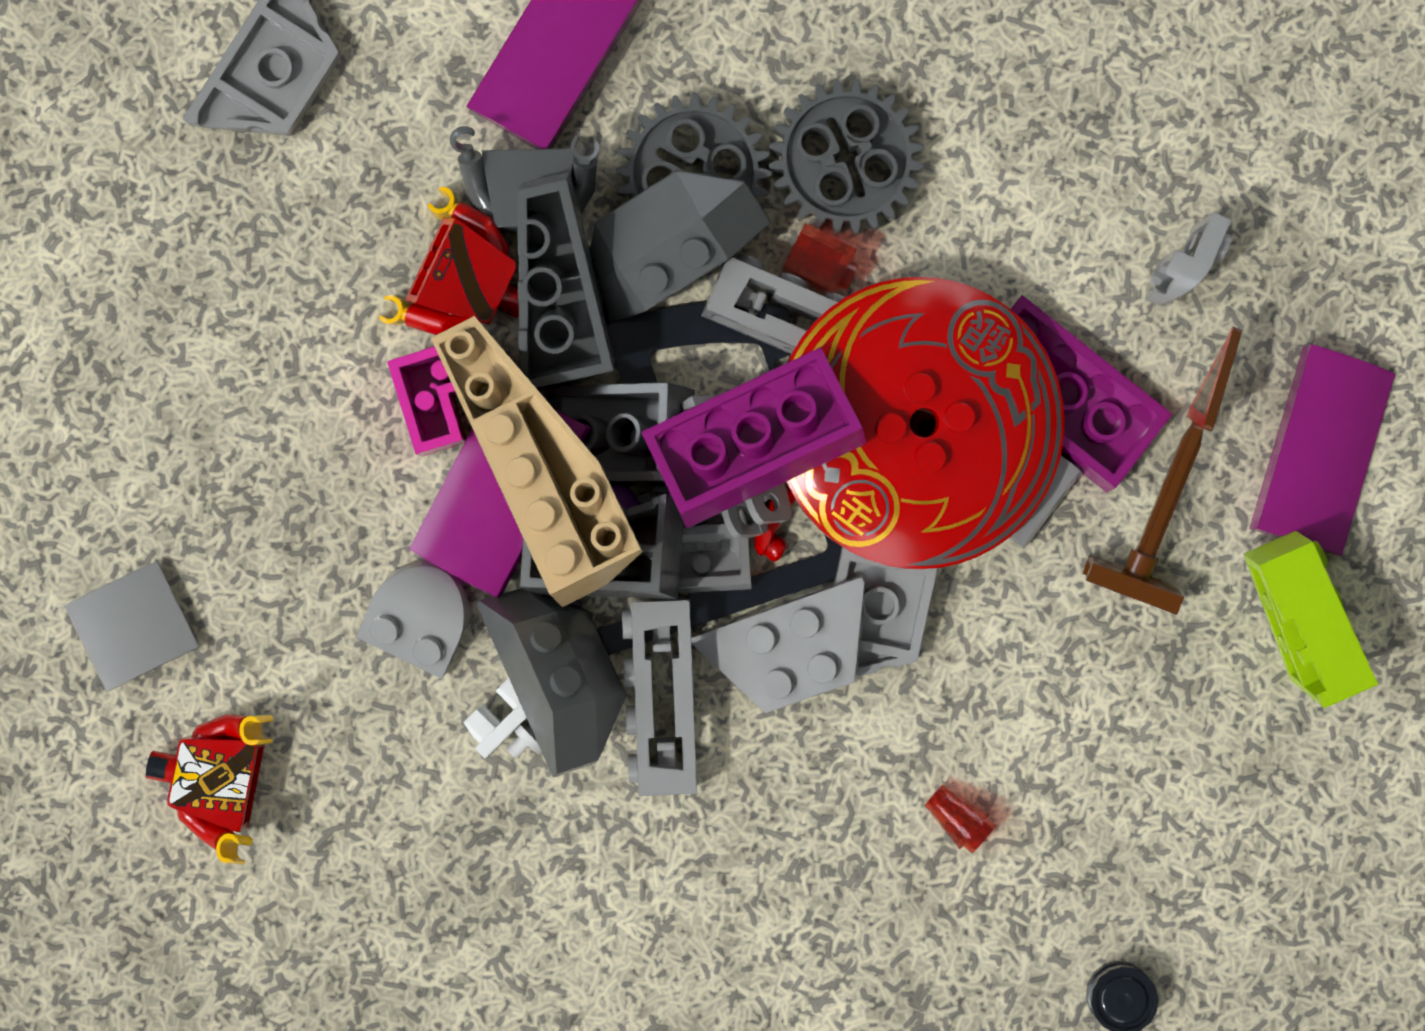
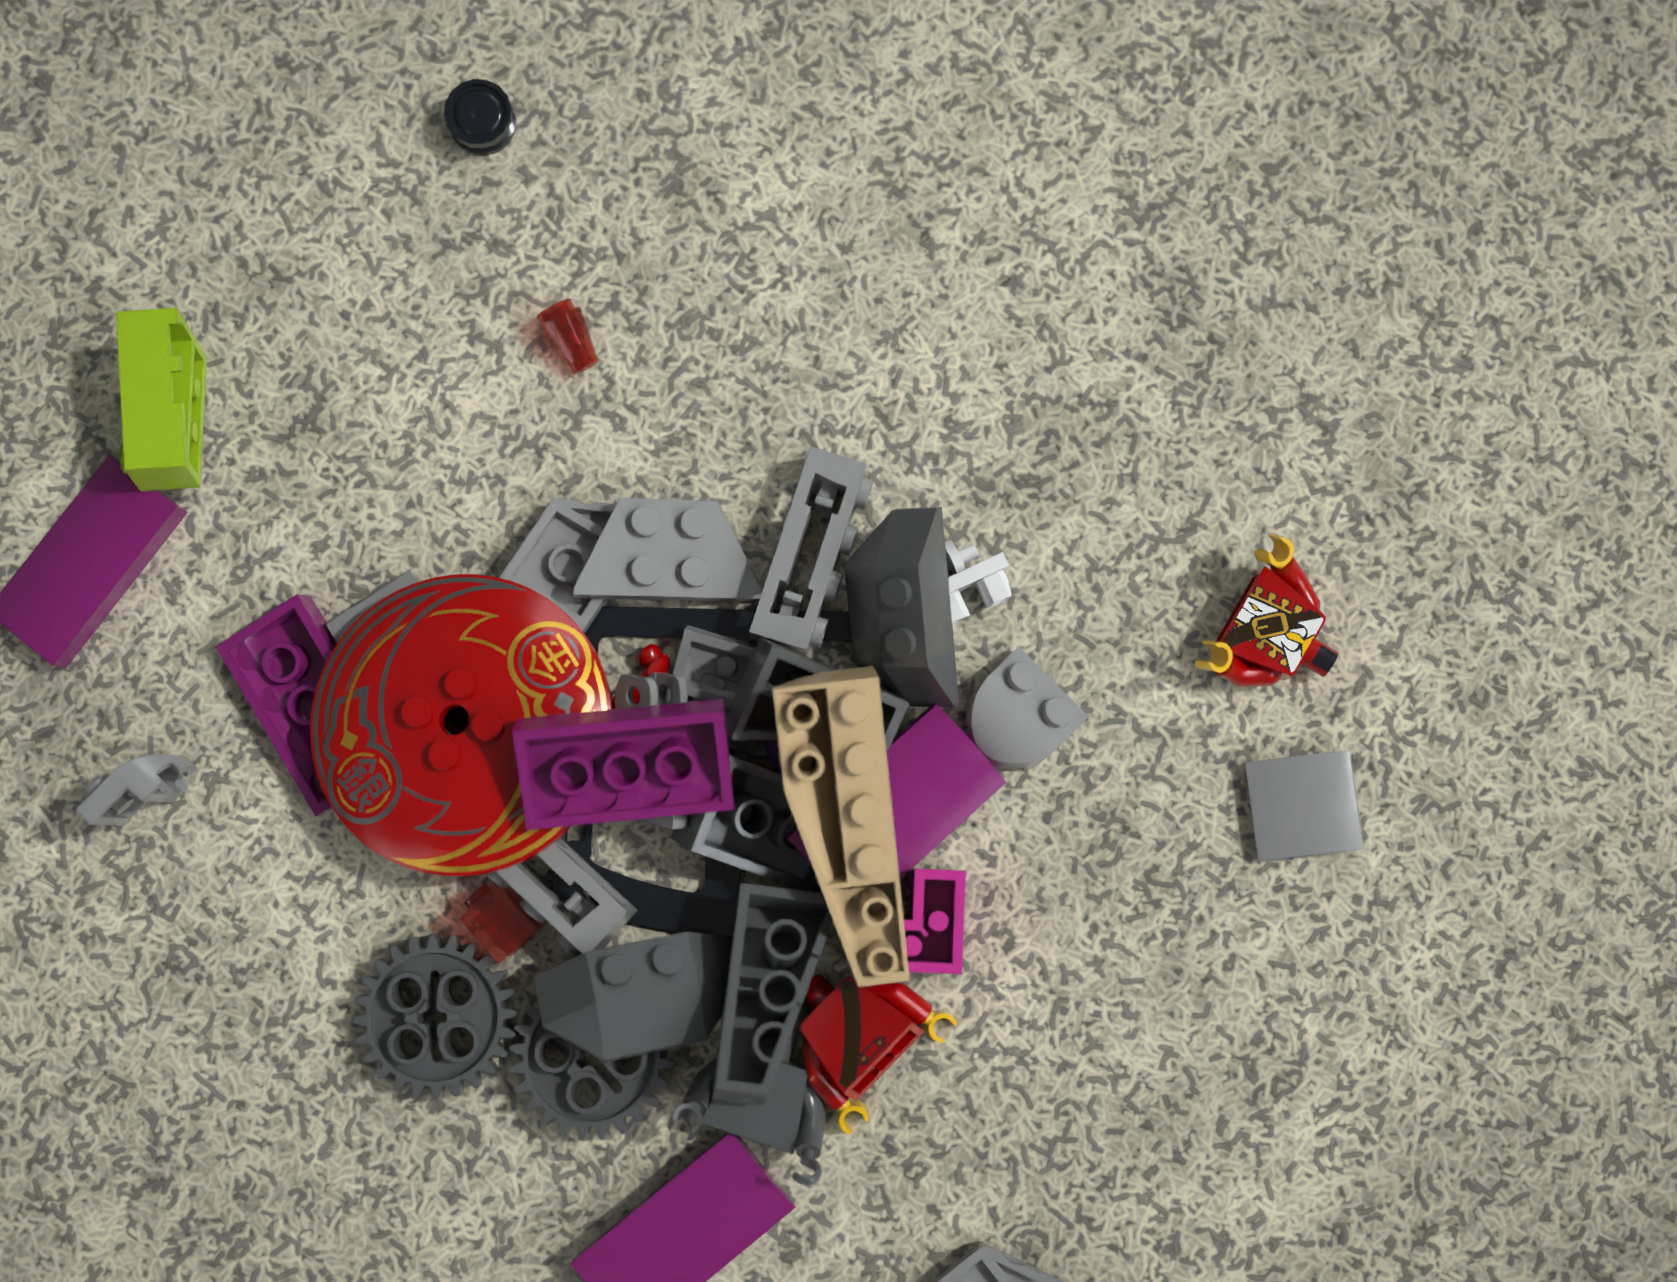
camera: 160 degrees left, 5 degrees down
reddish brown piece [1082,326,1242,615] -> none

